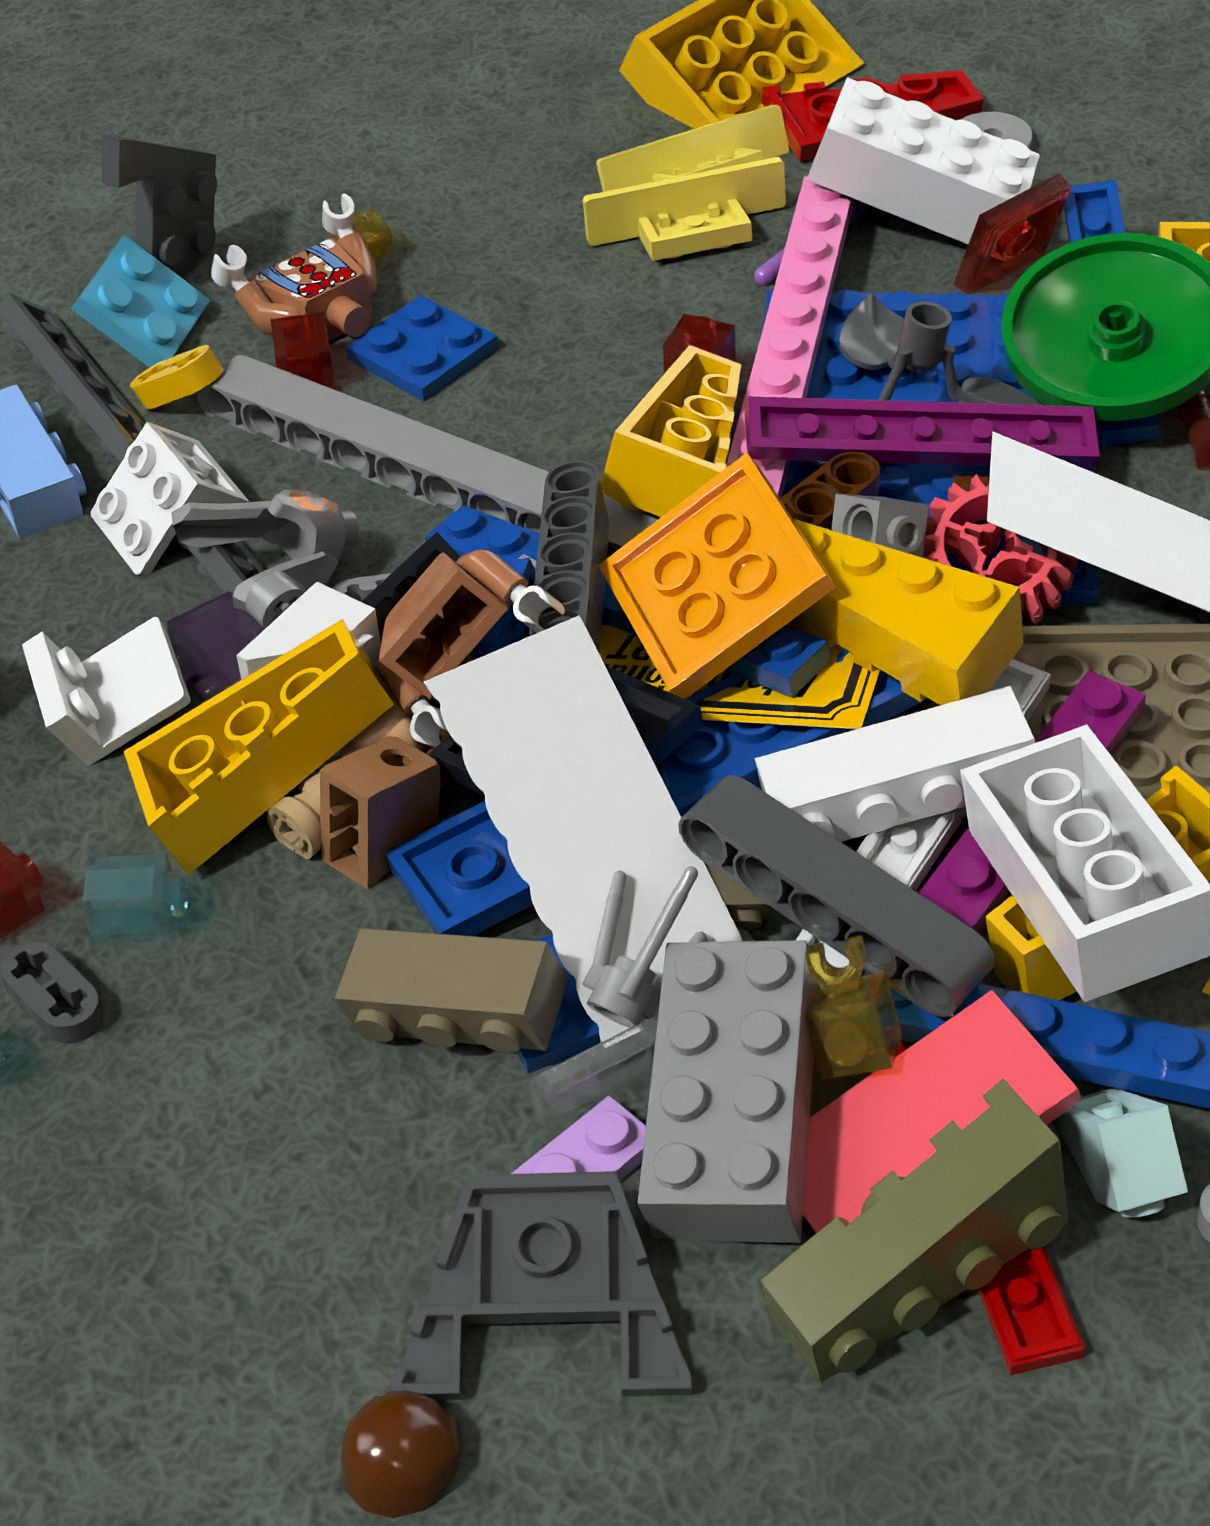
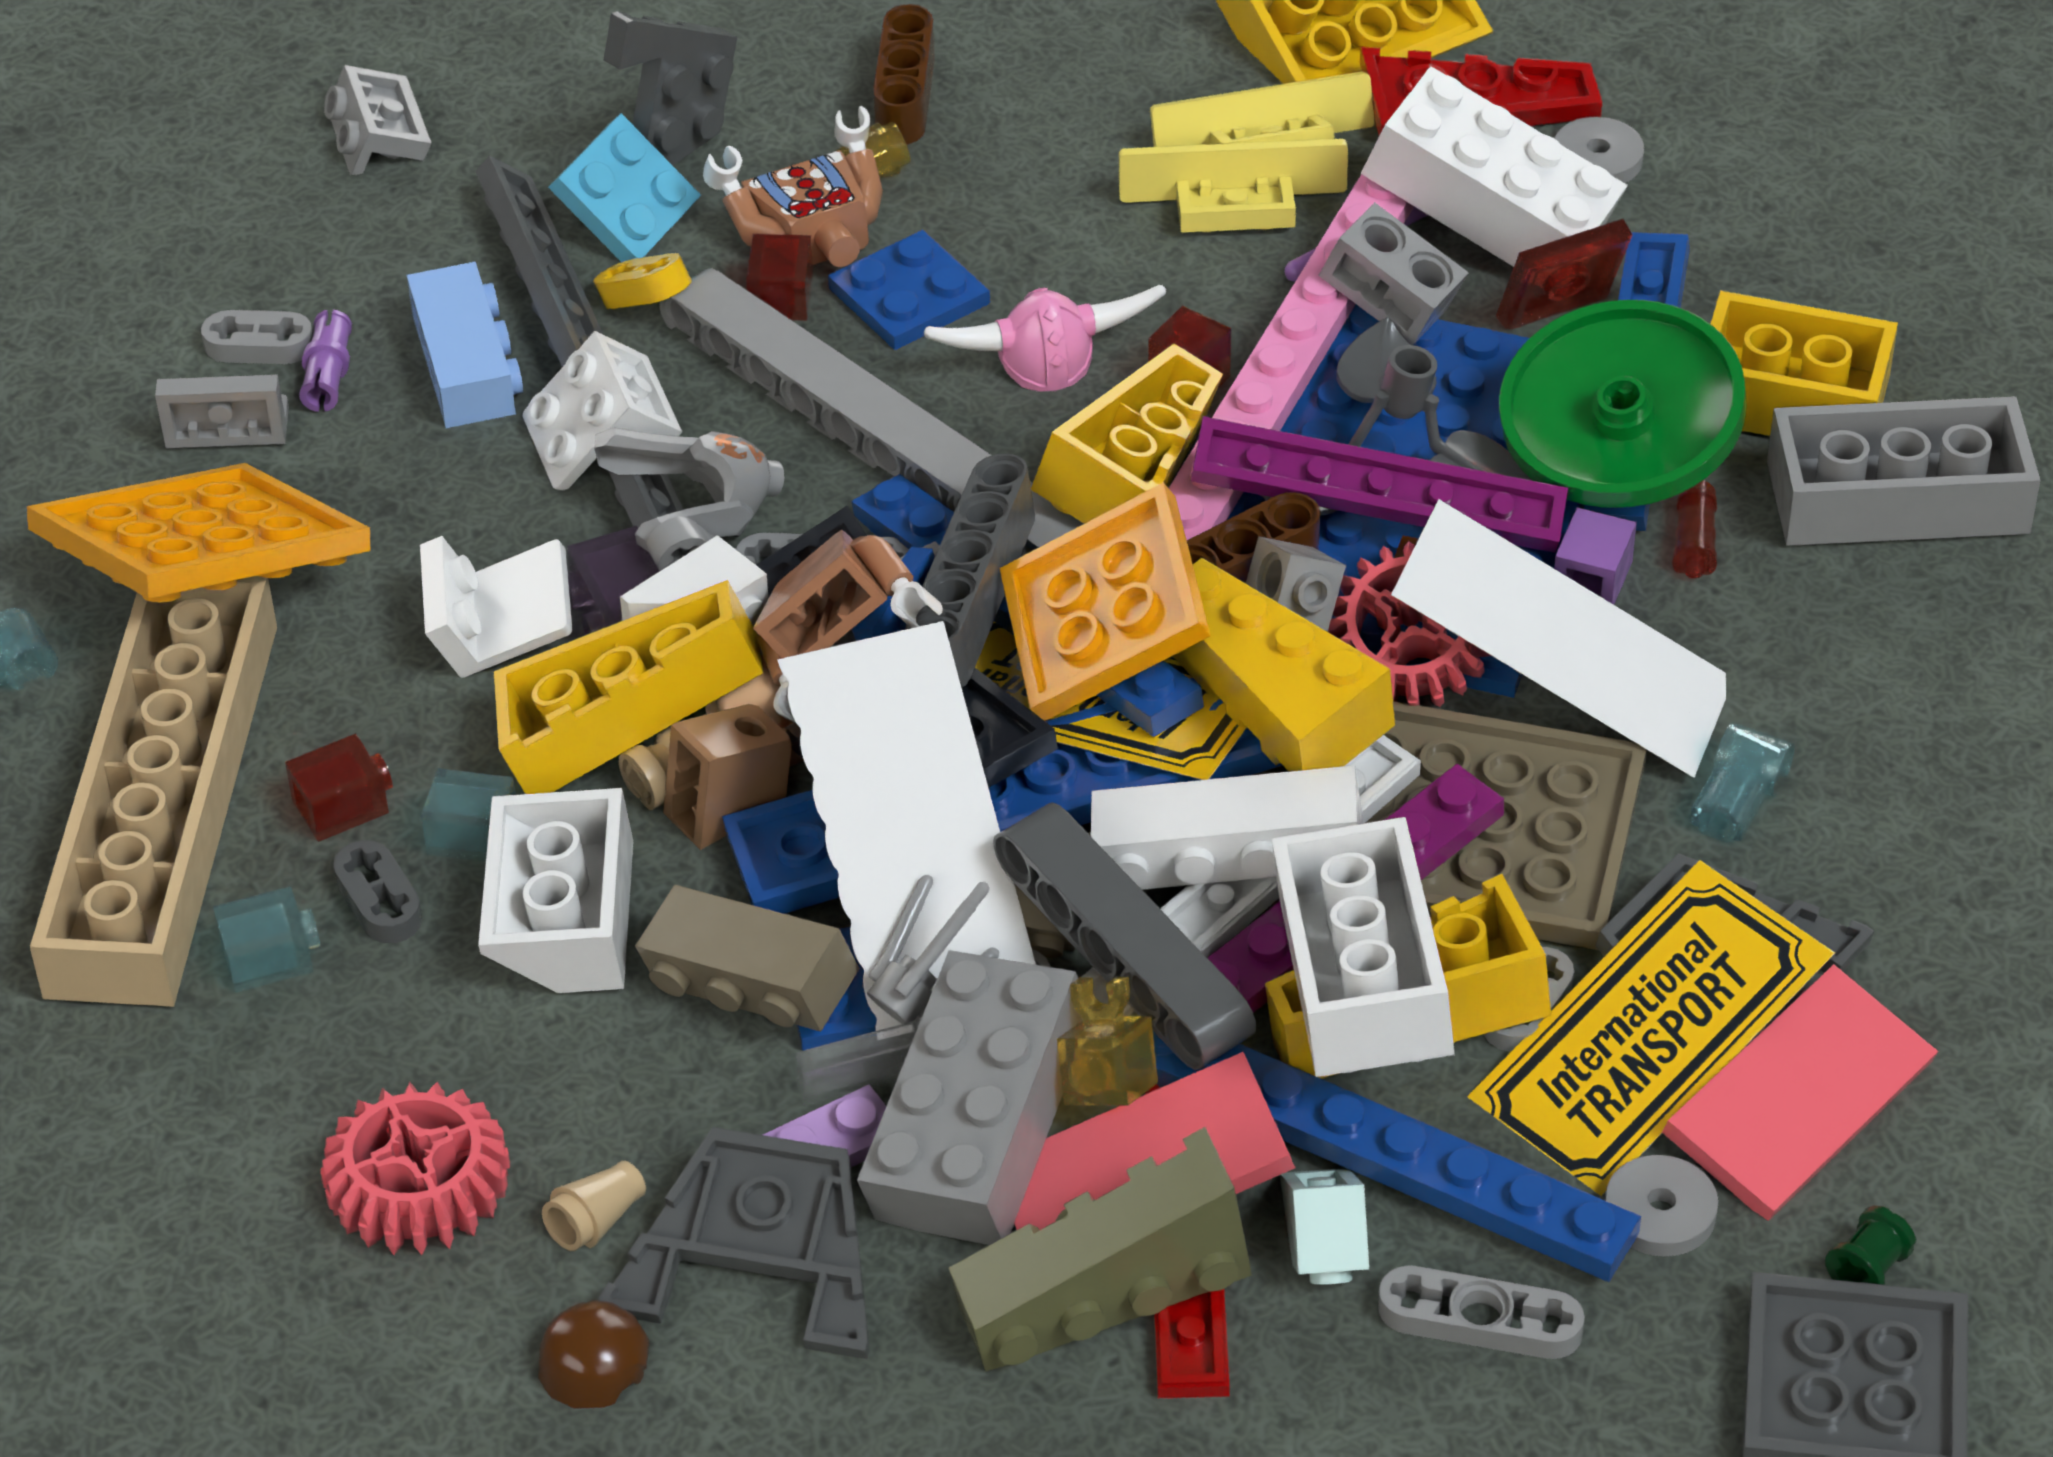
camera: 10 degrees right, 0 degrees up
none -> coral gear [321,1081,510,1255]
none -> white slope [478,788,633,993]
none -> tan cone [542,1161,646,1251]
none -> reddish brown beam [874,4,935,145]
none -> bright pink helmet [924,285,1166,391]
none -> light grey brick [1318,202,1469,345]
none -> medium lavender brick [1554,507,1637,605]

